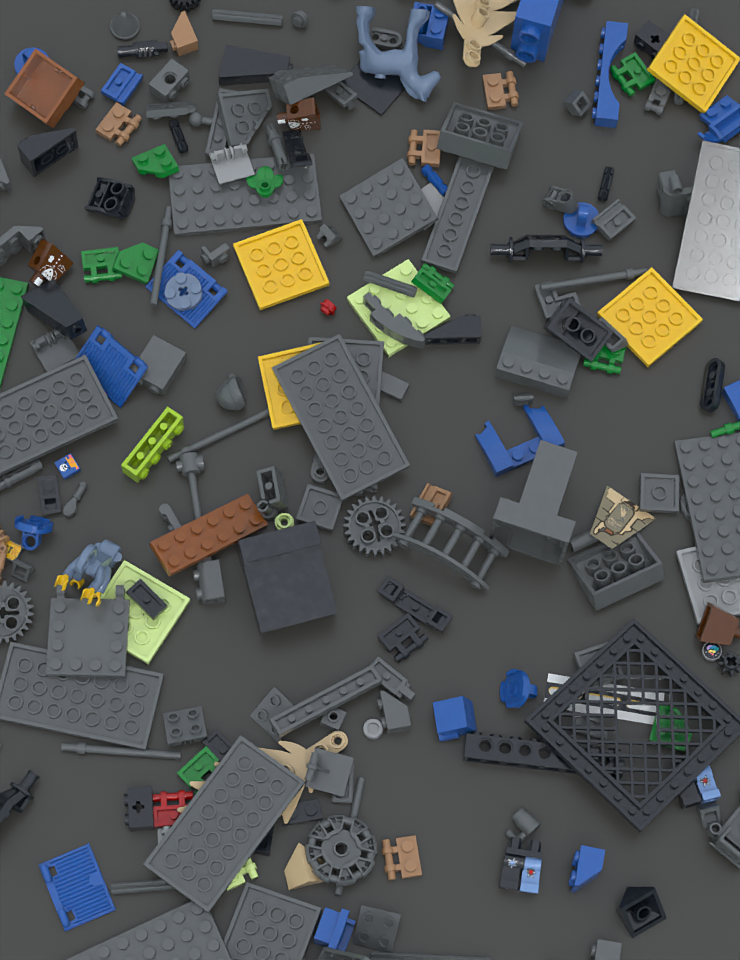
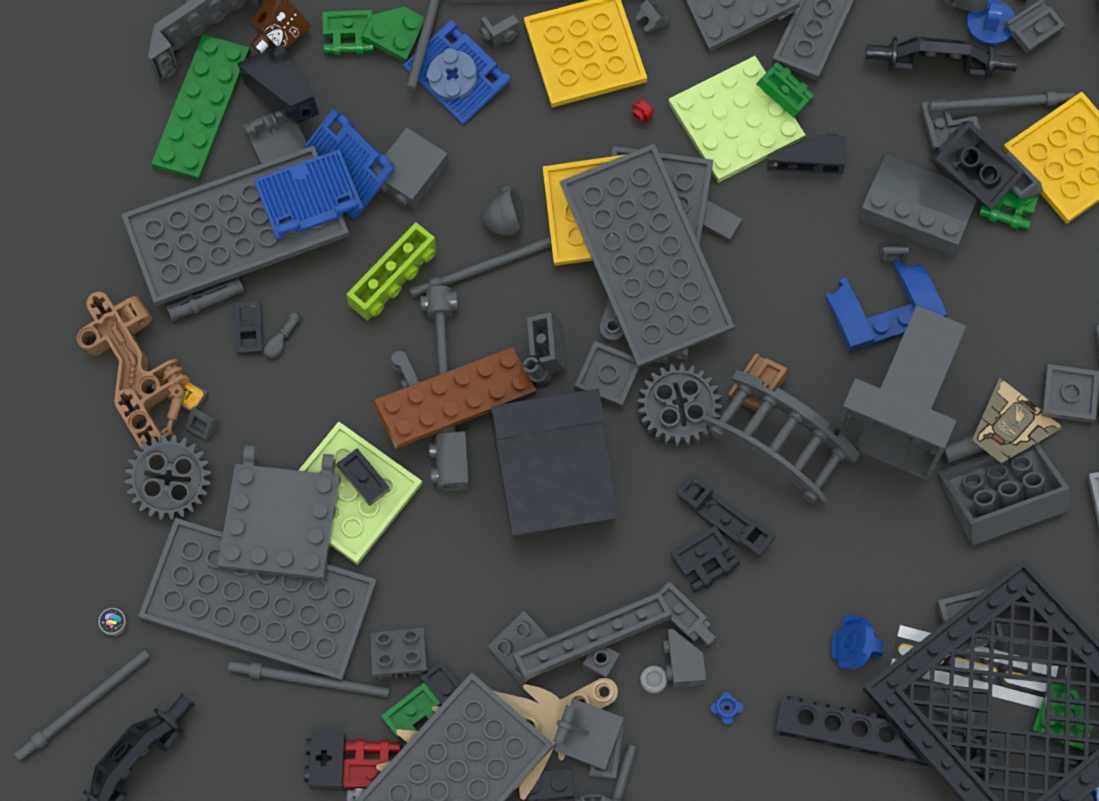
camera: 10 degrees right, 0 degrees up
blue tile [14,515,54,550] -> none
blue tile [54,453,81,480] -> none
sand blue animal [54,539,122,607] -> none
yellowish green plate [275,513,294,530] -> none
dark grey axle [363,270,417,297] -> none
dark grey slope [363,292,425,349] -> none
blue plate [433,696,477,742] -> none
none -> blue window [253,149,364,240]
none -> blue plate [710,692,743,725]

